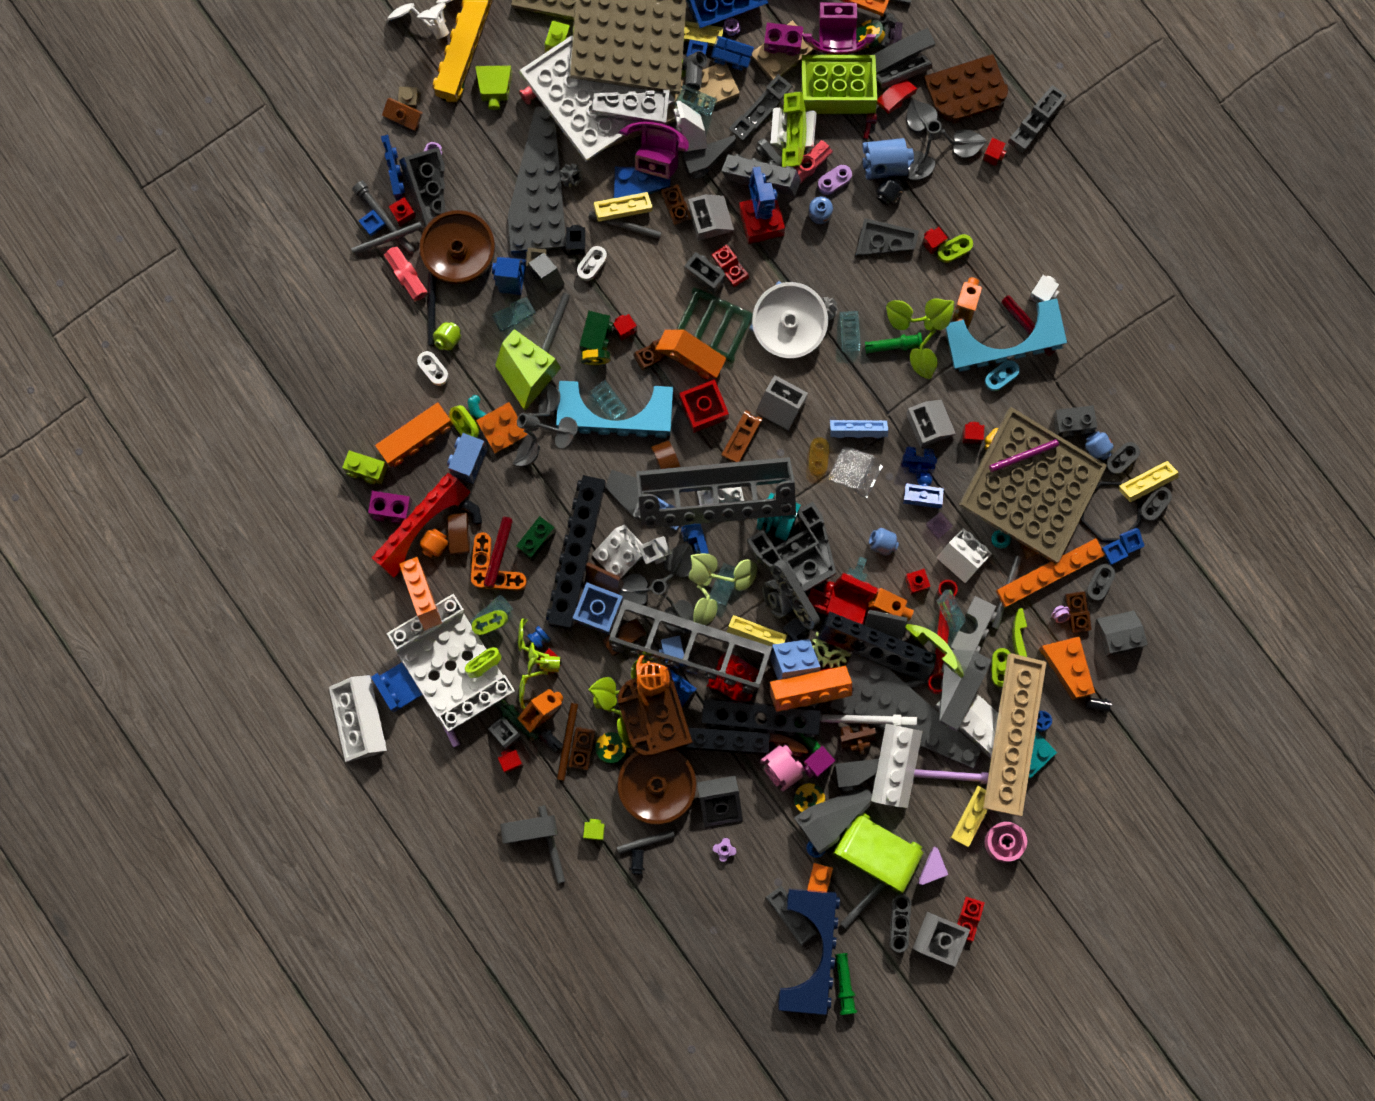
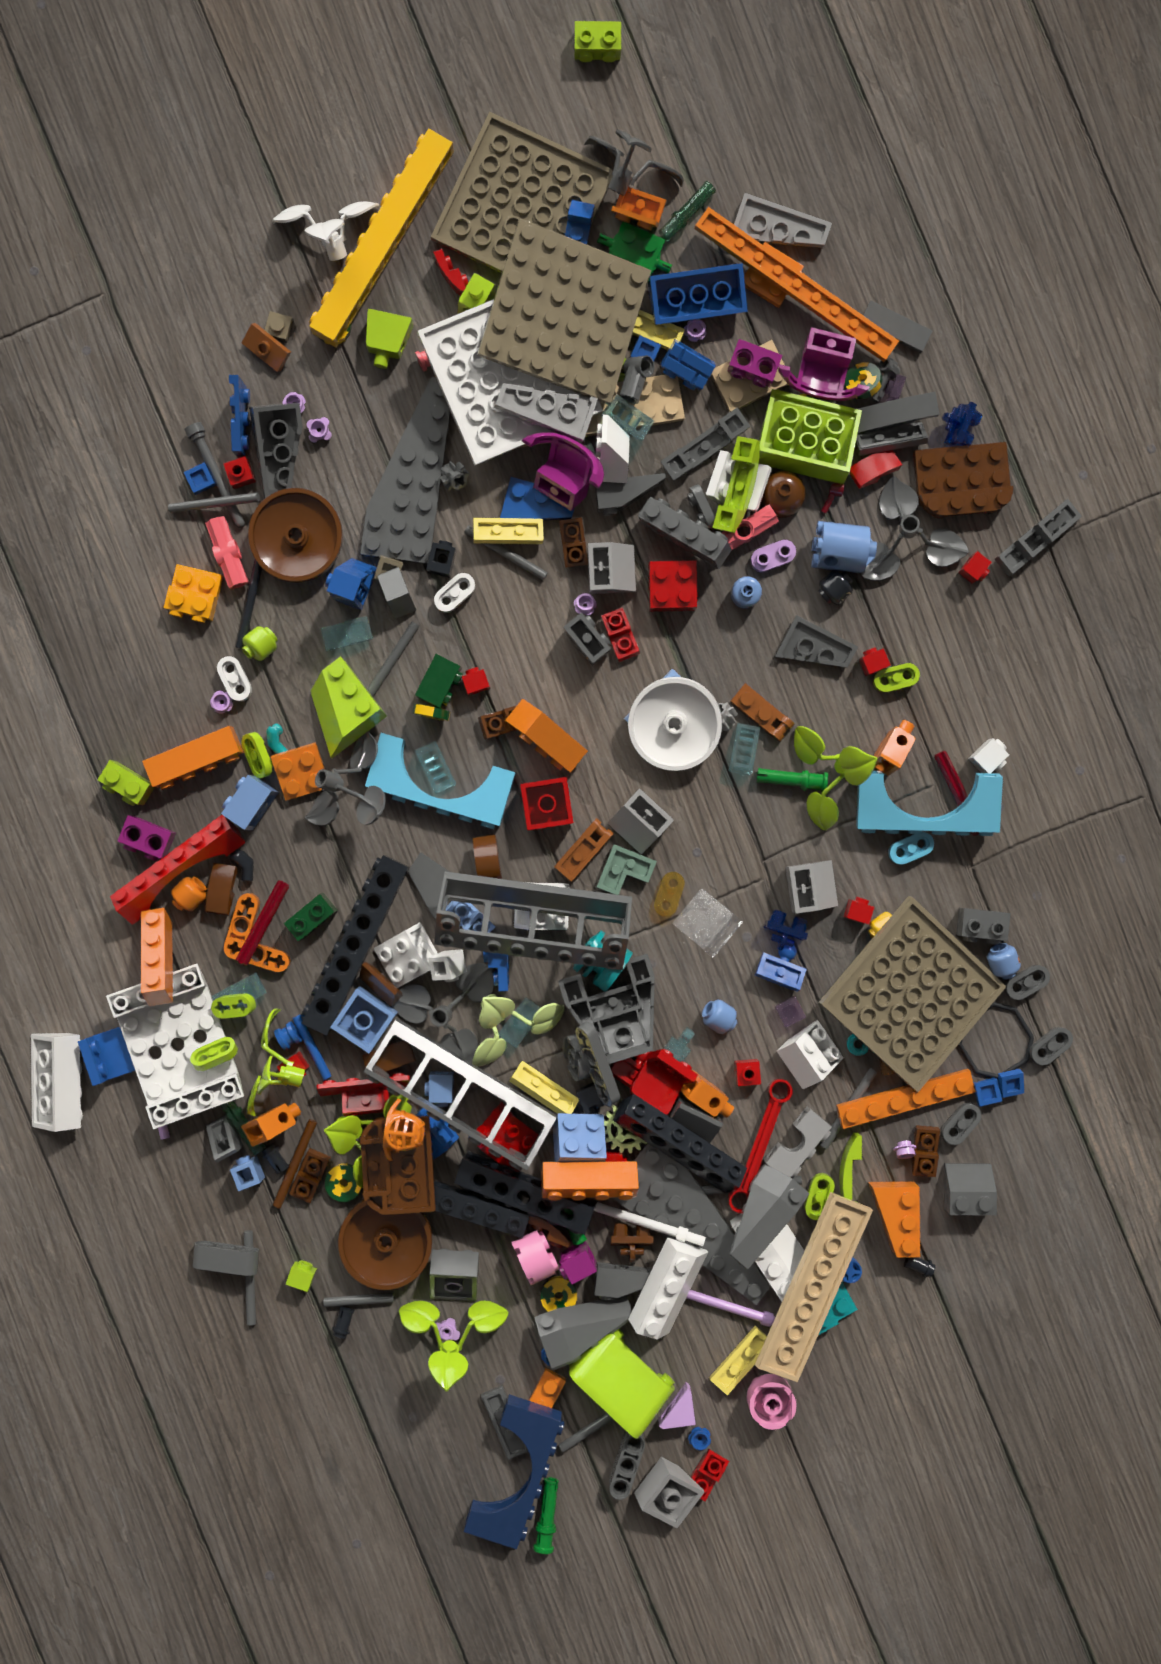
camera: 15 degrees right, 10 degrees up
red plate [498,749,523,774] -> none
clear green bar [676,287,753,363] -> none
blue plate [749,167,777,219] -> none
light blue plate [830,420,888,438] -> none
lime slope [905,624,964,678] -> none
clear light blue plate [937,589,966,632] -> none
magenta bar [989,439,1059,472] -> none
light yellow plate [1119,461,1179,502] -> none
none -> light orange plate [164,564,223,623]
none -> lavender plate [210,691,233,714]
none -> medium blue brick [230,1155,265,1191]
none -> blue bar [292,1015,332,1080]
none -> lavender plate [306,417,332,443]
none -> red bracket [316,1073,411,1116]
none -> lime plant [398,1301,508,1392]
none -> red slope [434,249,469,296]
none -> lavender plate [574,593,596,616]
none -> sand green plate [597,844,657,895]
none -> blue plate [688,1427,711,1450]
none -> dark orange plate [730,683,795,742]
none -> reddish brown cylinder [760,471,805,518]
none -> clear blue hips [942,402,983,446]

